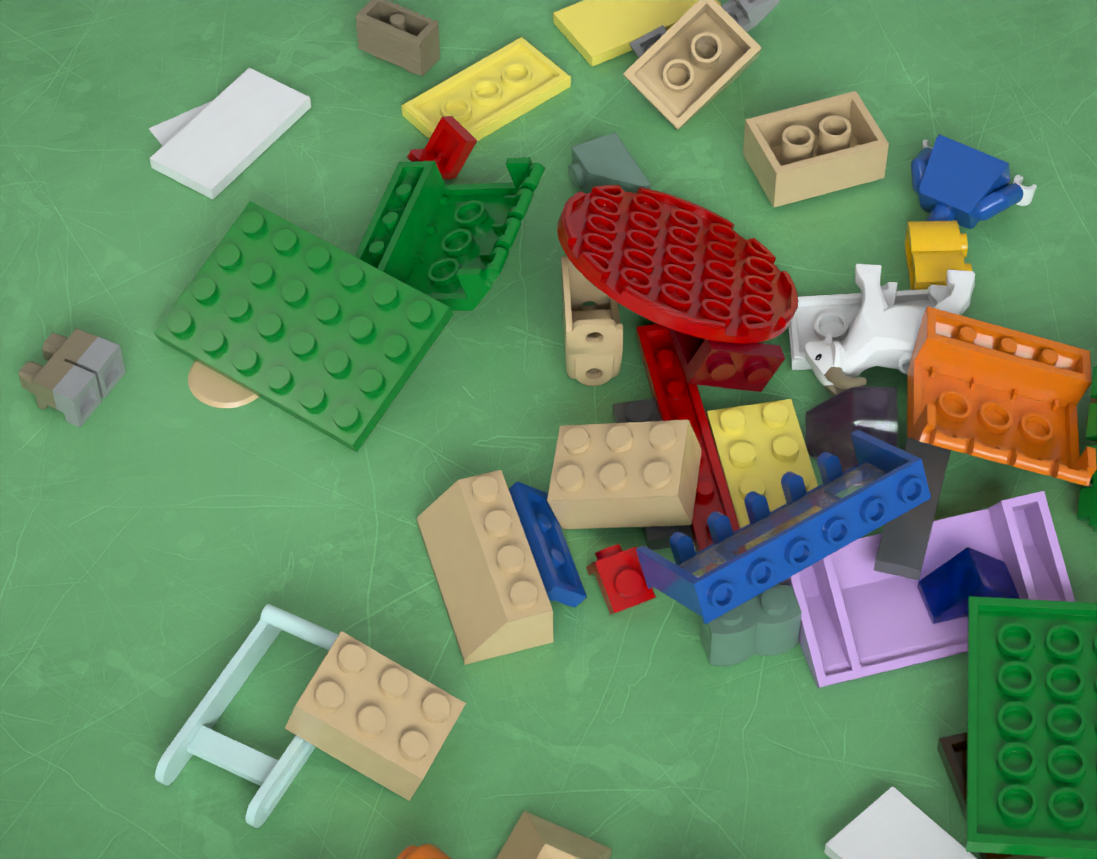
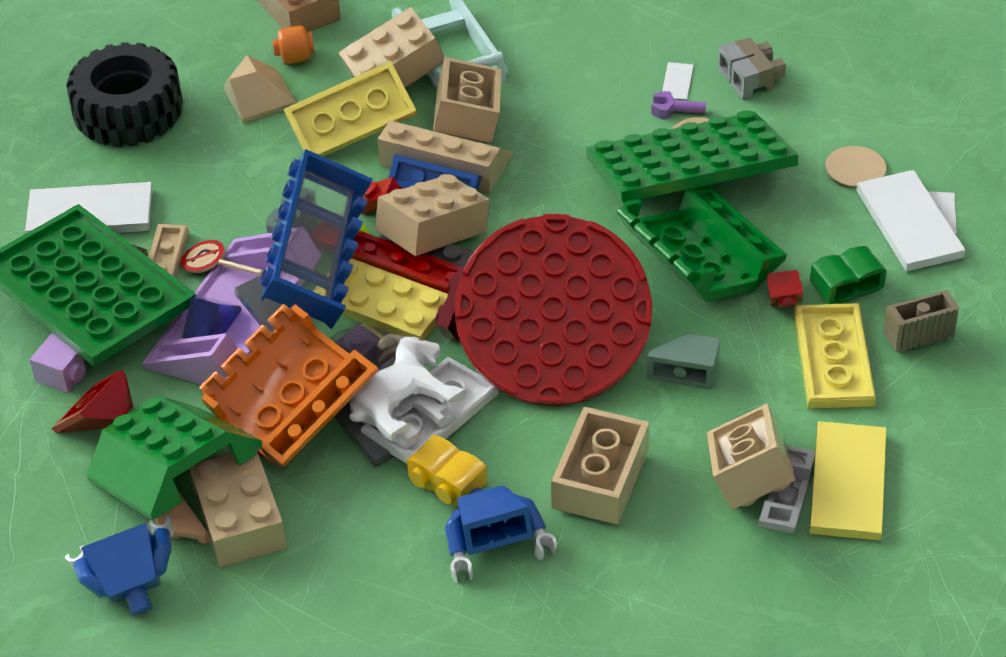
camera: 130 degrees right, 5 degrees down
none -> tan tile [148,224,190,279]
none -> tan piece [181,240,264,275]
none -> light yellow plate [284,61,417,157]
none -> tan brick [433,57,502,143]
none -> medium lavender bar [651,91,706,119]
none -> white sticker [662,62,694,100]
none -> green brick [810,246,887,304]
none -> tan piece [825,146,886,187]

